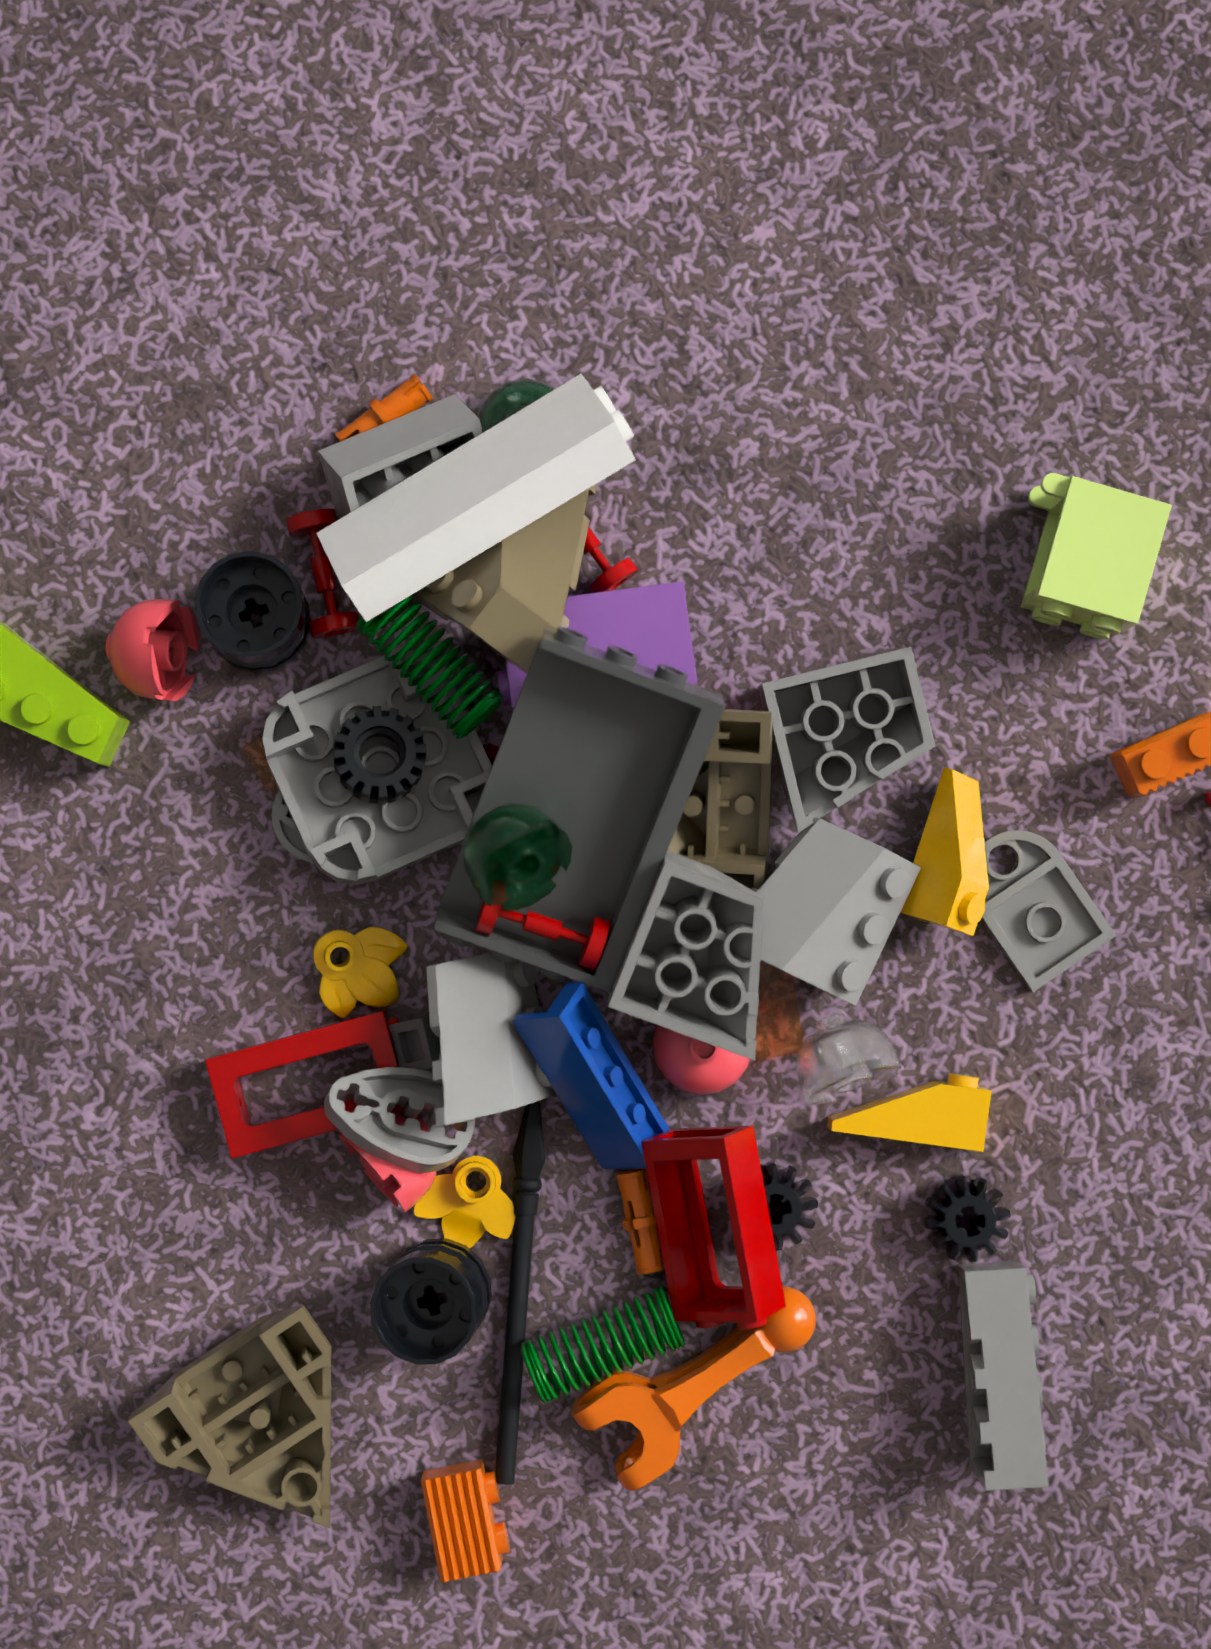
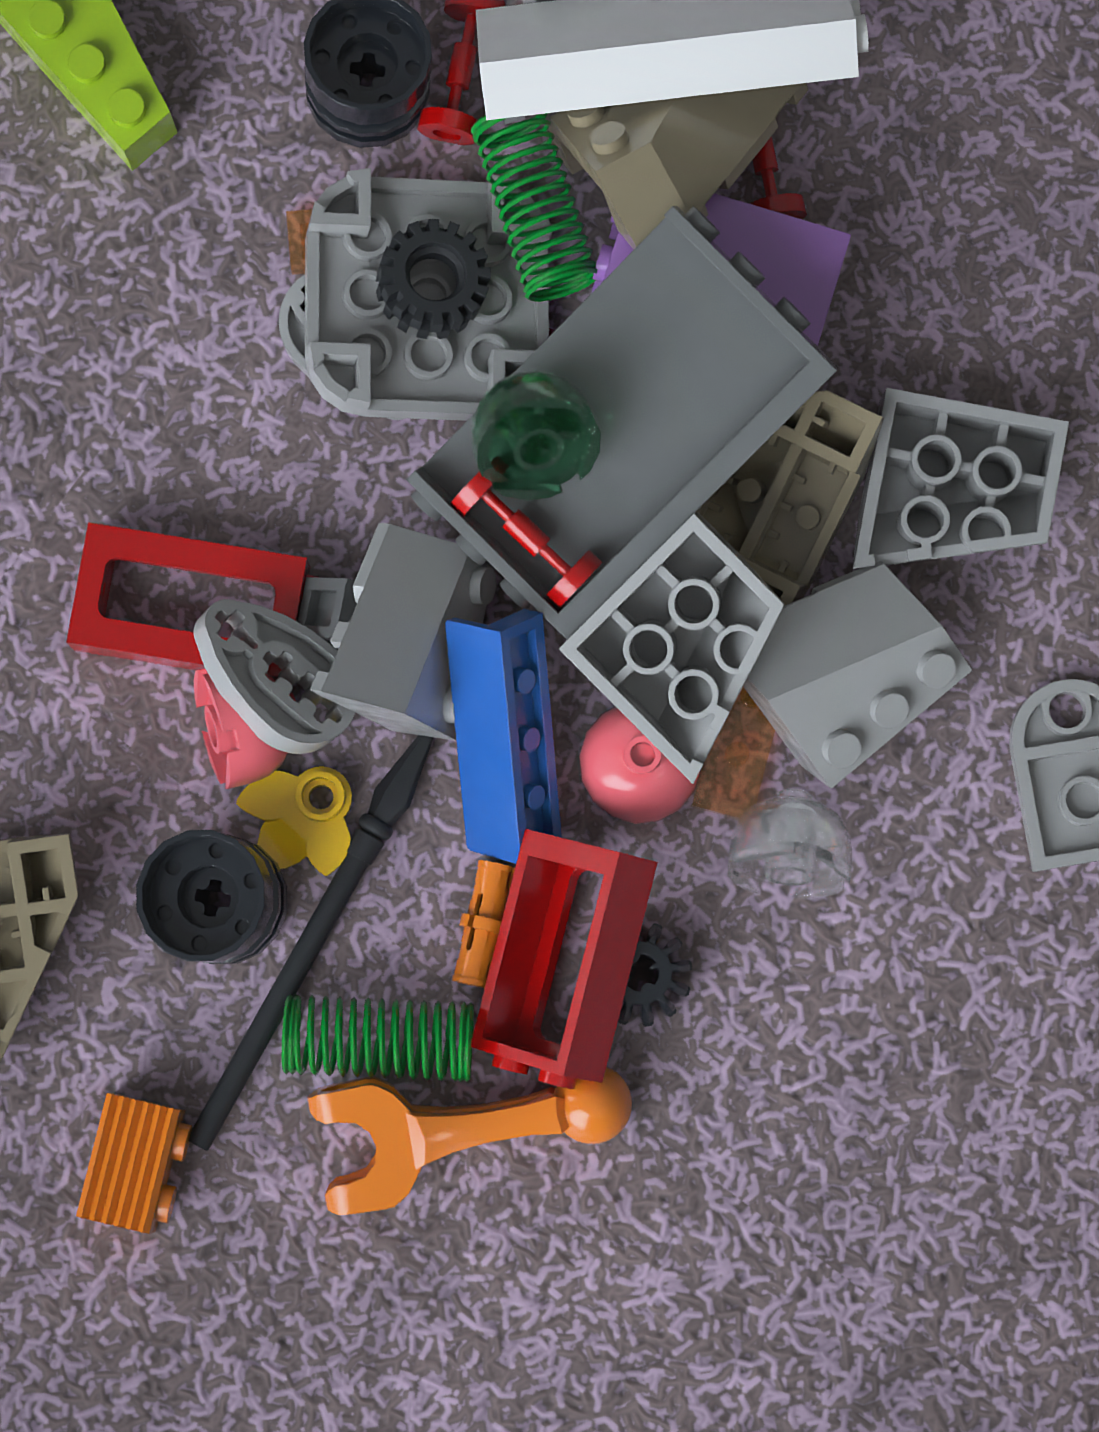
camera: 25 degrees right, 5 degrees down
coral cylinder [105,599,199,701] -> none
yellow plate [313,926,407,1019] -> none
yellow slope [827,1073,992,1152] -> none
yellow slope [900,767,989,936] -> none
black gear [923,1174,1011,1262] -> none
light grey wedge [957,1261,1049,1491] -> none

